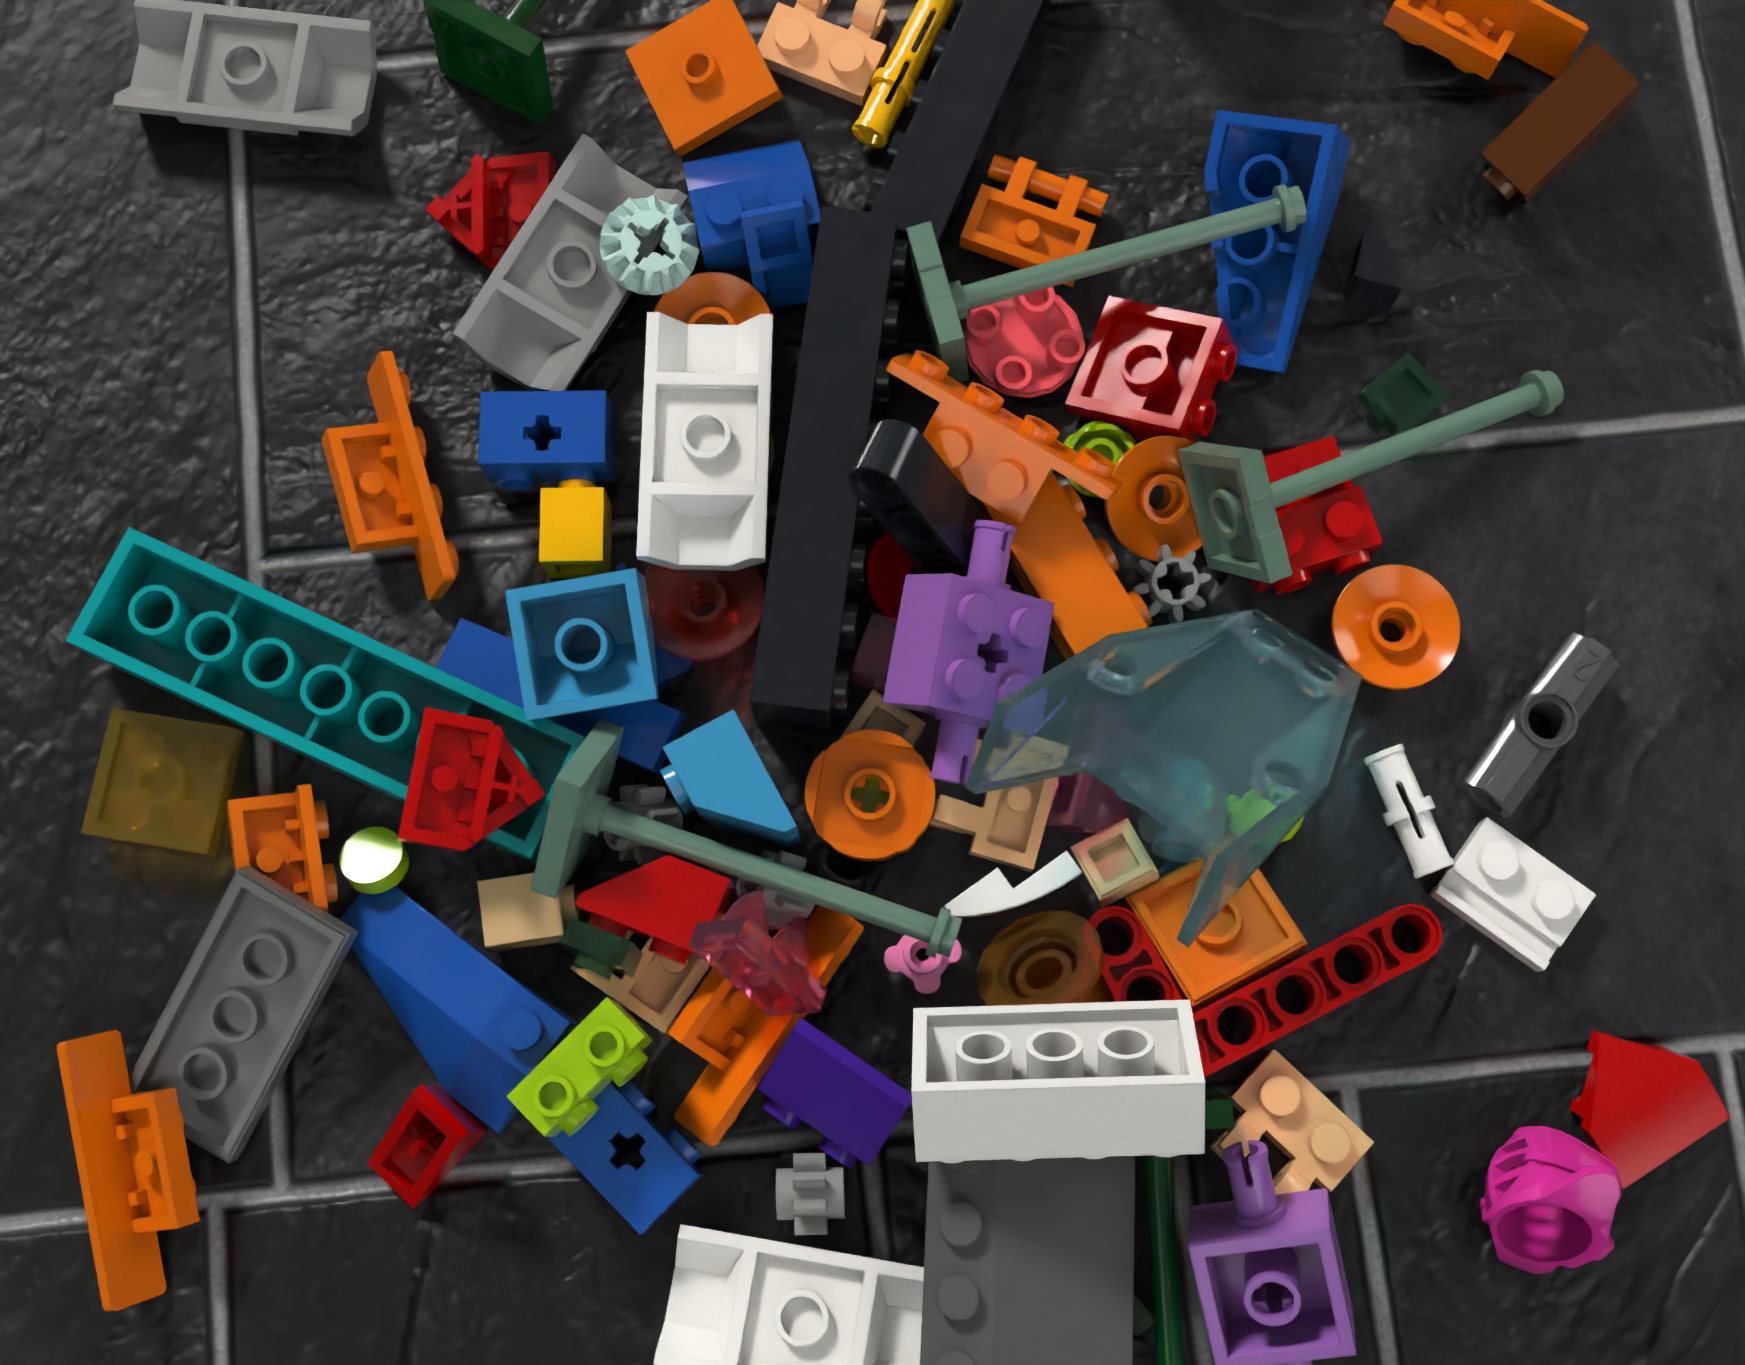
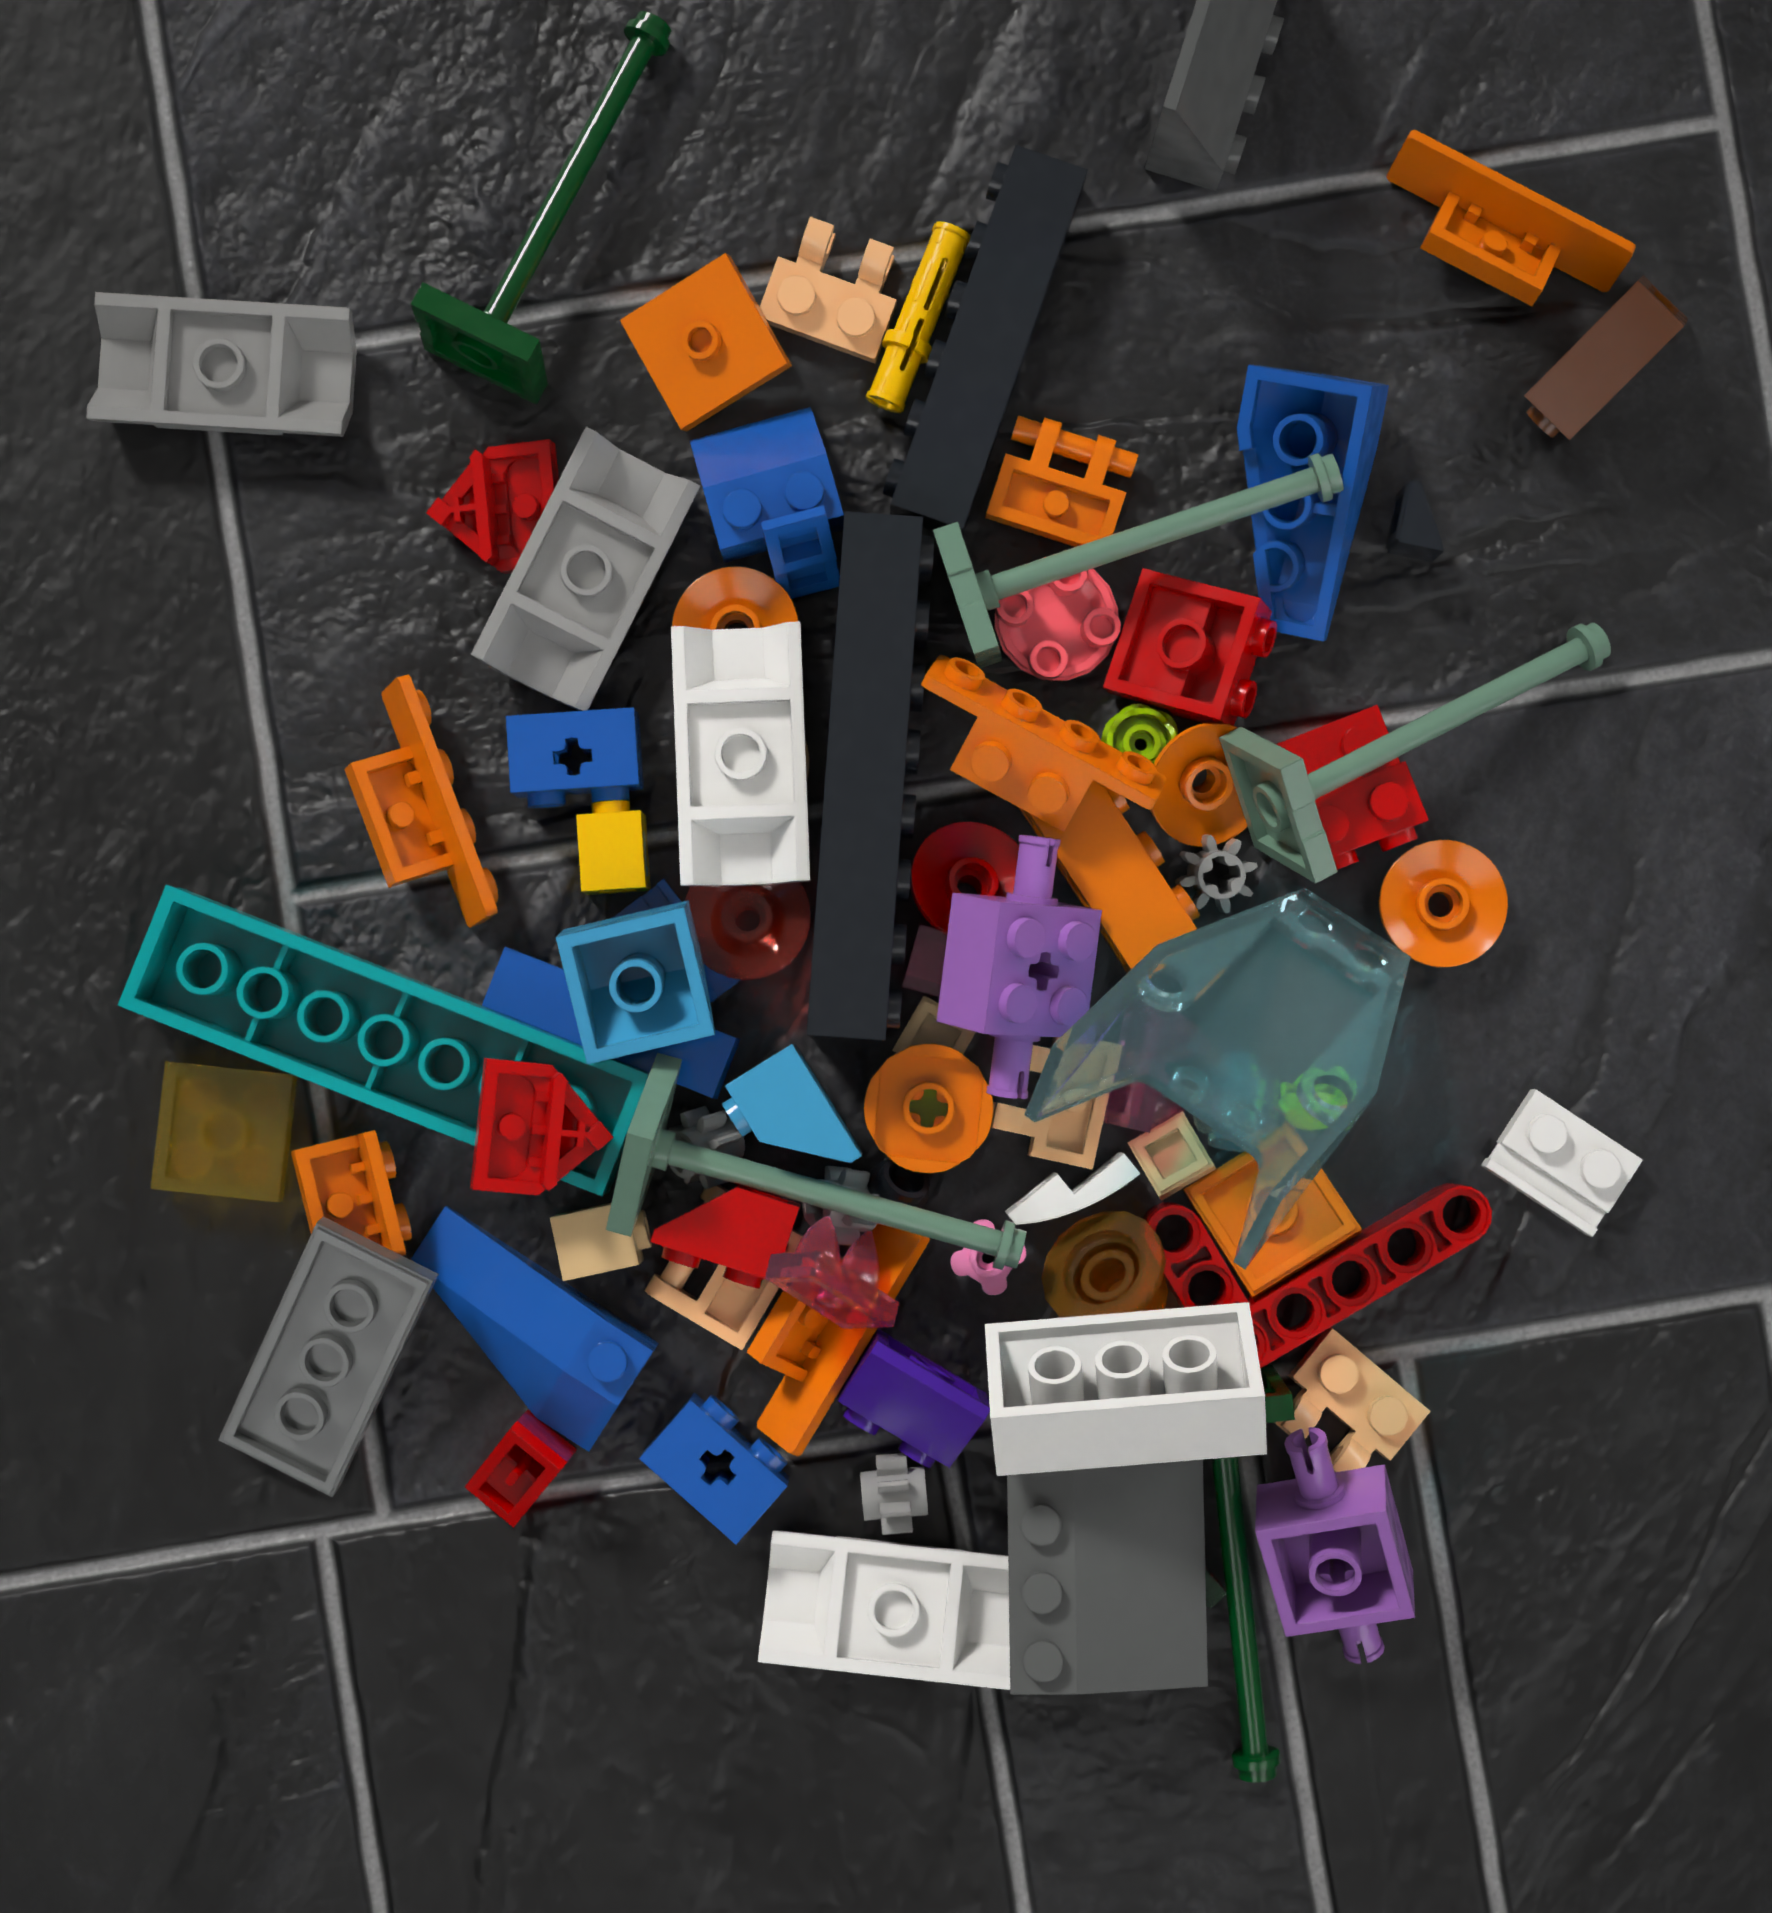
camera: 10 degrees left, 10 degrees up
orange bracket [57,1030,200,1312] -> none
tile [339,827,409,894] -> none
lime plate [506,997,653,1137] -> none
clear green plate [560,917,643,981] -> none
light aqua gear [599,194,700,295] -> none
black beam [849,419,989,577] -> none
clear green plate [1357,351,1451,436] -> none
white pin [1364,744,1455,879] -> none
dark grey piece [1459,632,1620,818] -> none
dark pink piece [1480,1126,1621,1274] -> none
red slope [1569,1030,1731,1190] -> none

